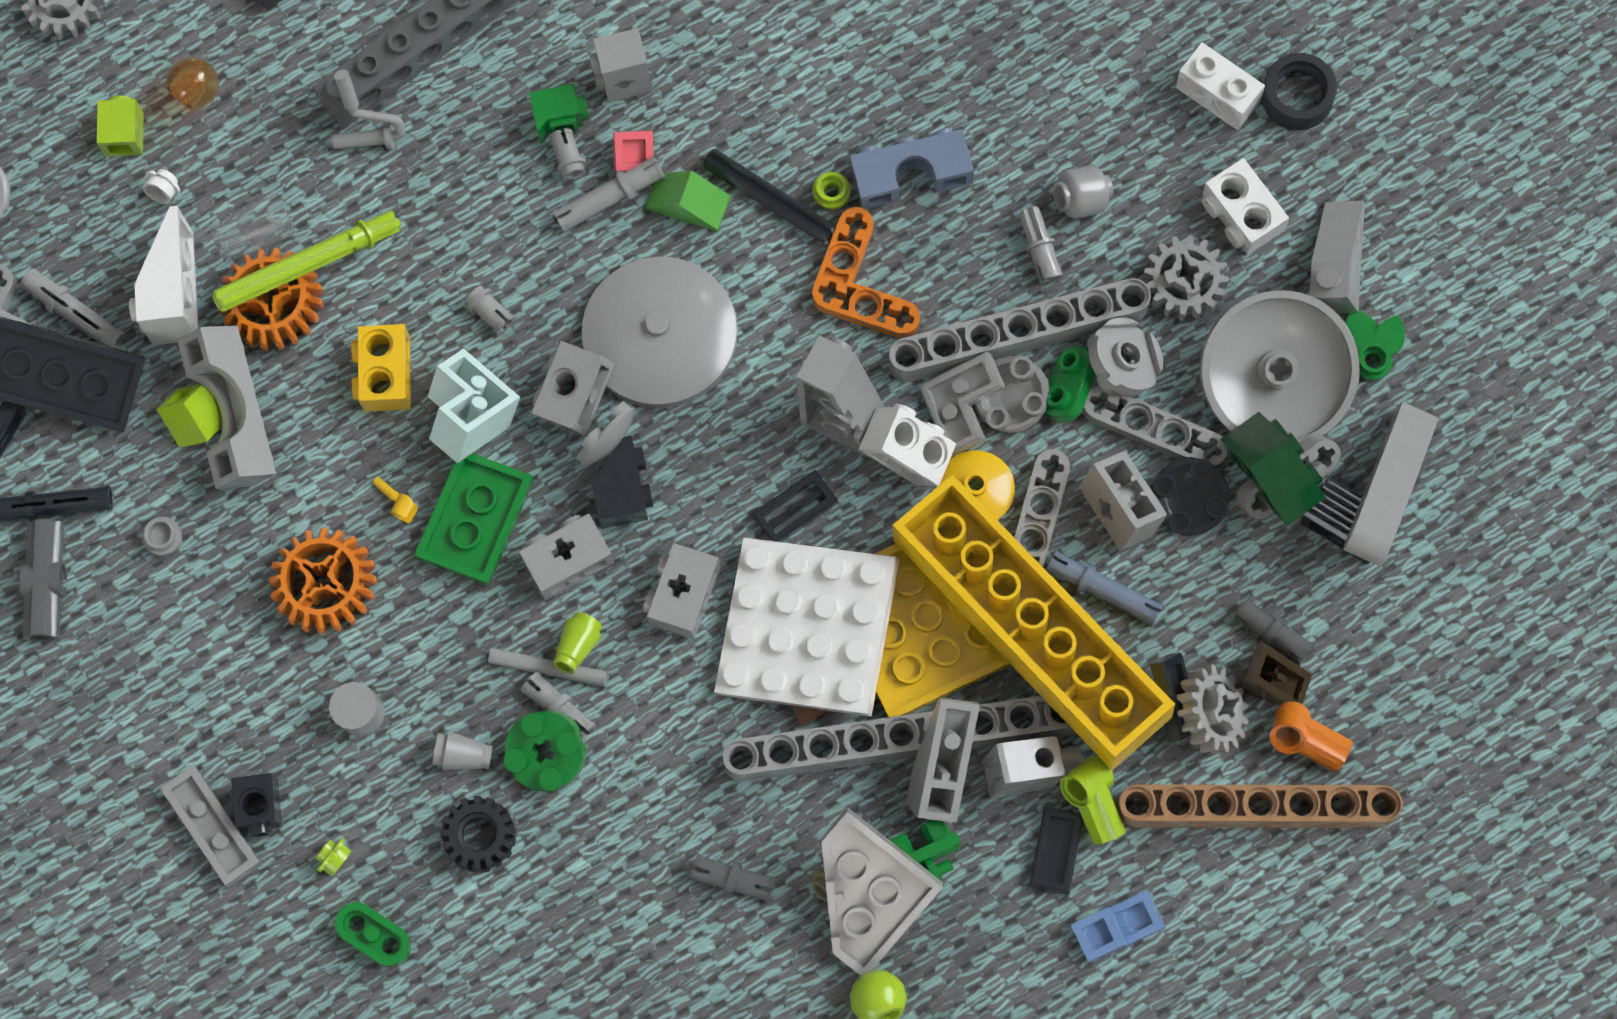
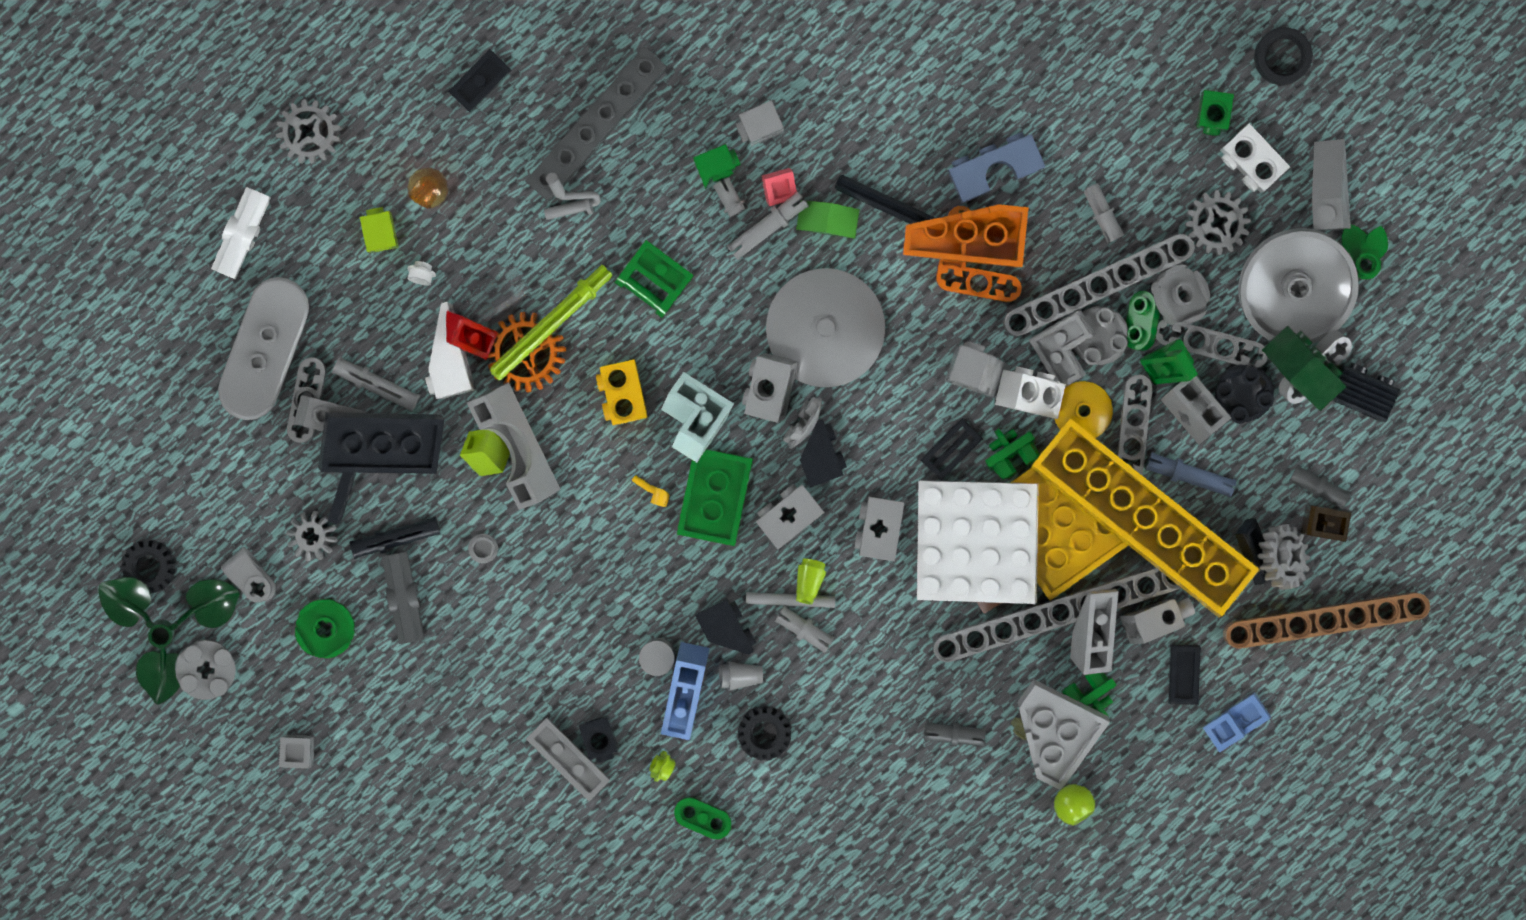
camera: 15 degrees left, 15 degrees up
orange gear [269,527,377,635] -> none
light grey pin [465,286,515,335] -> none
green plate [504,710,587,791] -> none
lime plate [812,172,851,210] -> none
light grey head [1053,165,1113,219] -> none
lime piece [1060,756,1126,844] -> none
white brick [1176,42,1265,130] -> none
orange piece [1269,702,1353,772] -> none
light grey beam [1343,401,1439,566] -> none
none -> red slope [446,311,498,360]
none -> green plate [614,240,694,318]
none -> medium blue slope [661,642,710,740]
none -> black slope [695,598,756,655]
none -> orange wedge [903,204,1029,268]
none -> green hips [985,428,1039,481]
none -> green slope [1140,339,1198,385]
none -> green brick [1196,90,1234,136]

